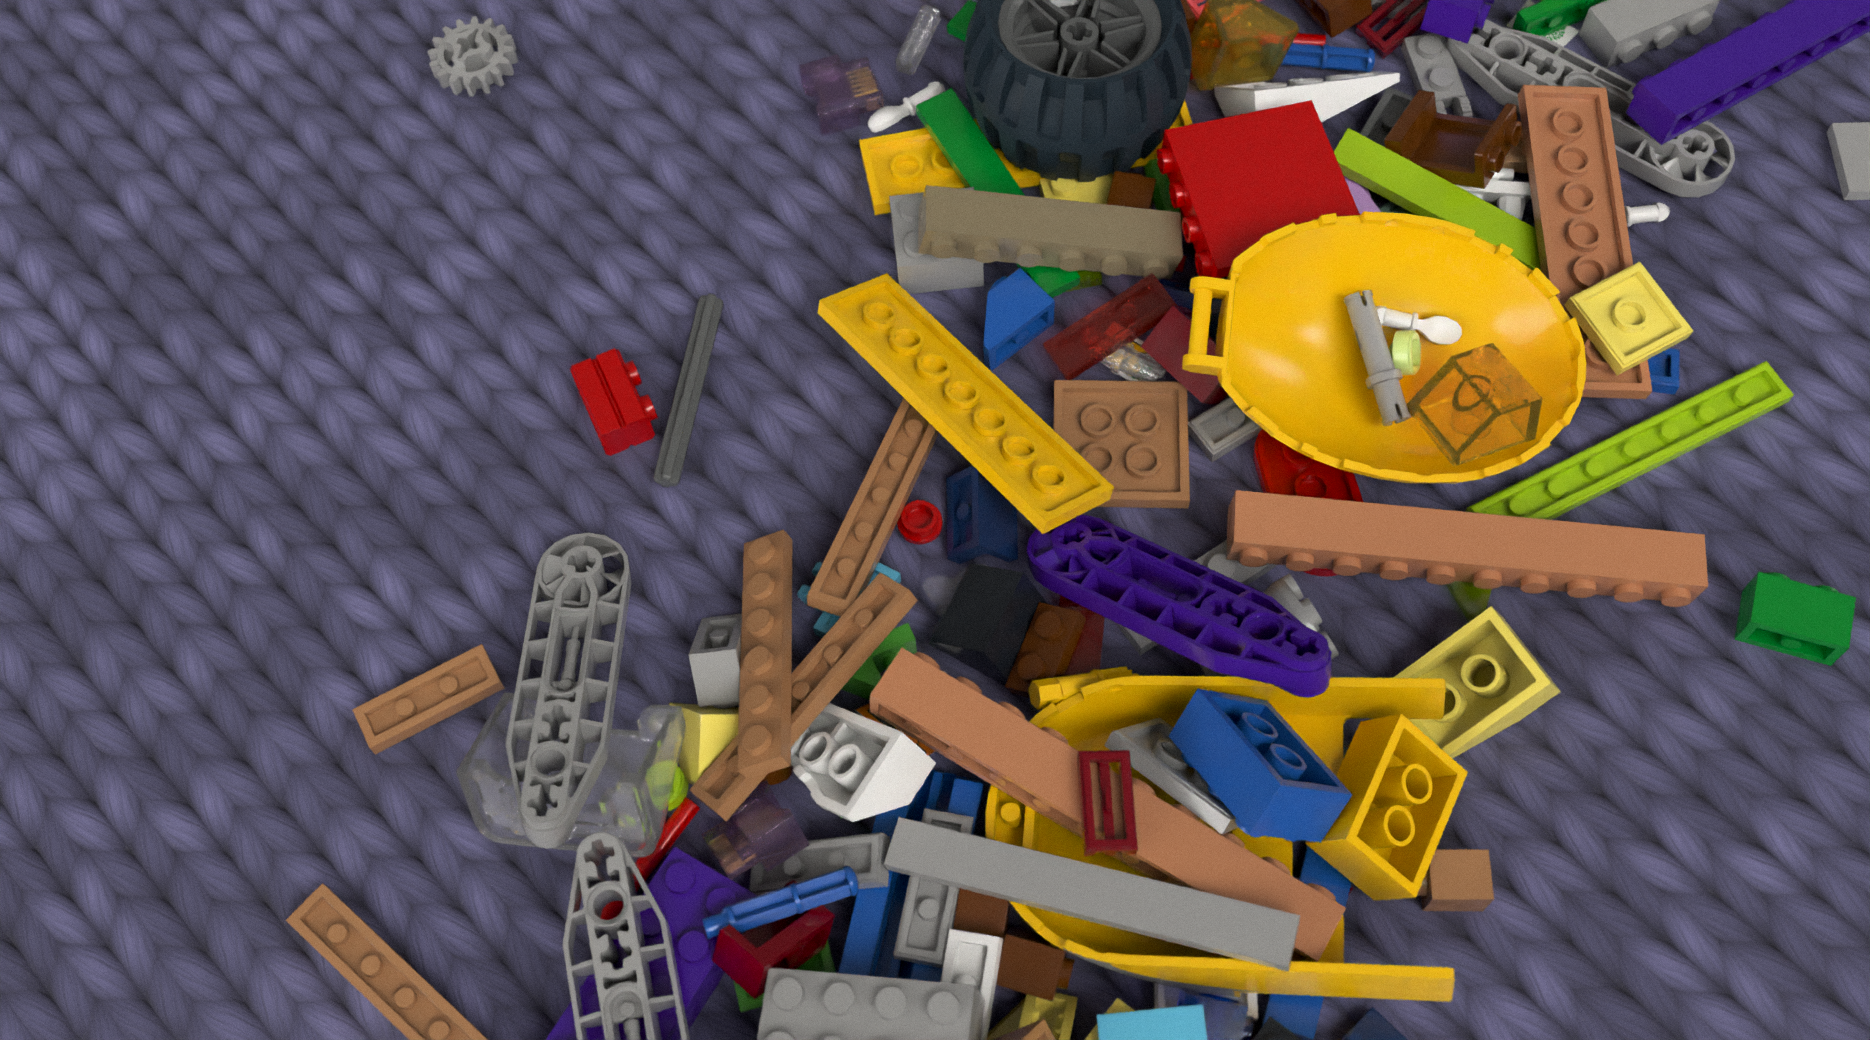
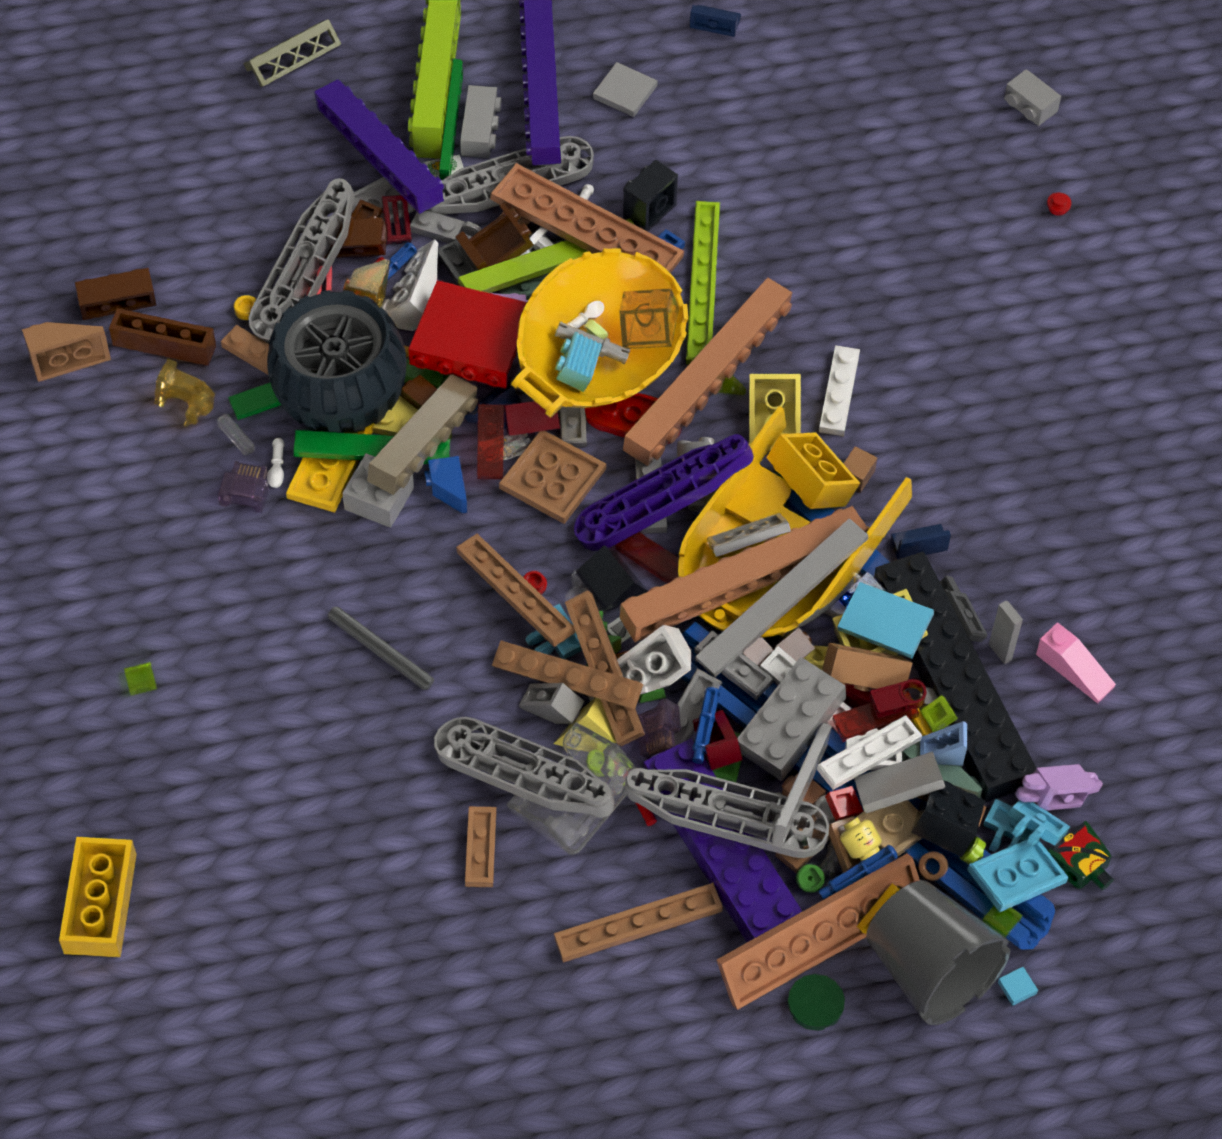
camera: 65 degrees left, 5 degrees down
light grey gear [428,16,518,97] -> none
red brick [570,348,658,456] -> none
yellow plate [817,273,1114,534] -> none
dark blue panel [946,465,1018,564] -> none
reddish brown plate [1005,602,1086,698] -> none
yellow piece [1028,666,1139,709] -> none
dark red tile [1077,750,1138,856] -> none
blue brick [1169,689,1353,842] -> none
light yellow tile [1564,262,1693,376] -> none
green brick [1734,571,1856,666] -> none
none -> yellow brick [59,837,137,957]
none -> clear neon green tile [124,662,157,696]
none -> medium azure brick [555,332,602,392]
none -> black brick [623,159,678,232]
none -> white plate [819,345,860,437]

